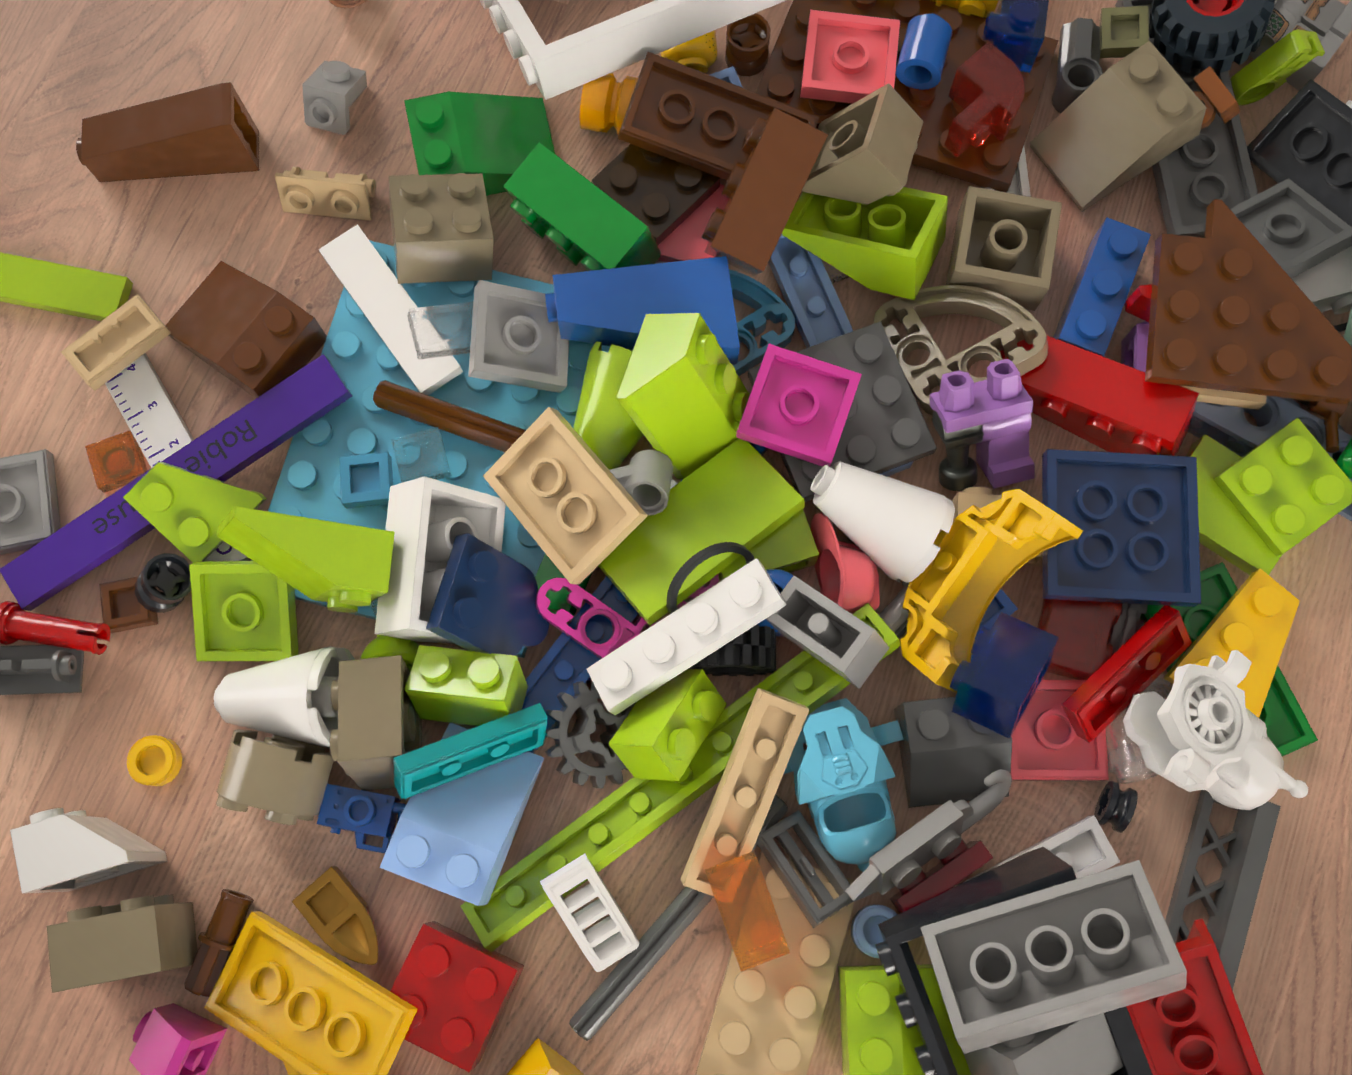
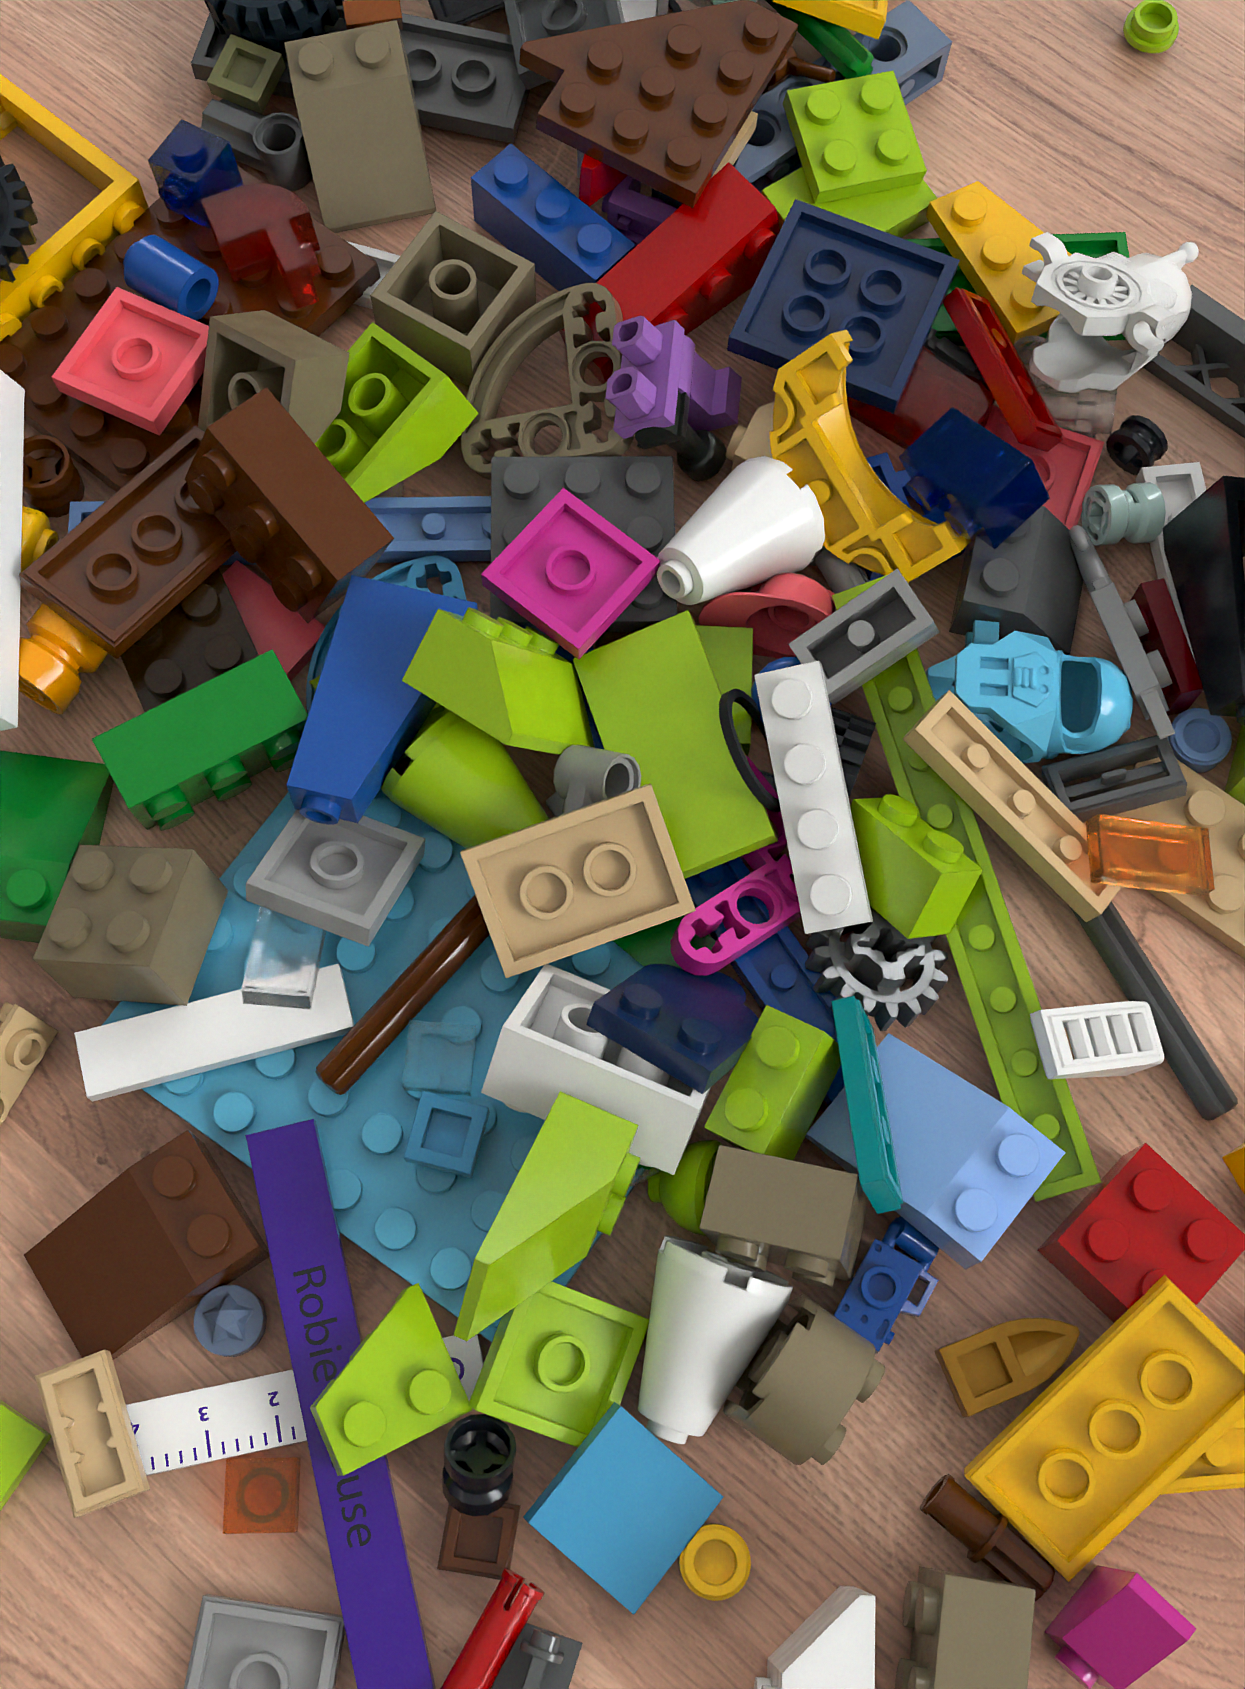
camera: 75 degrees left, 5 degrees down
none -> sand blue tile [193,1285,267,1357]
none -> dark azure tile [523,1402,723,1614]
none -> light aqua wheel [1081,482,1166,546]

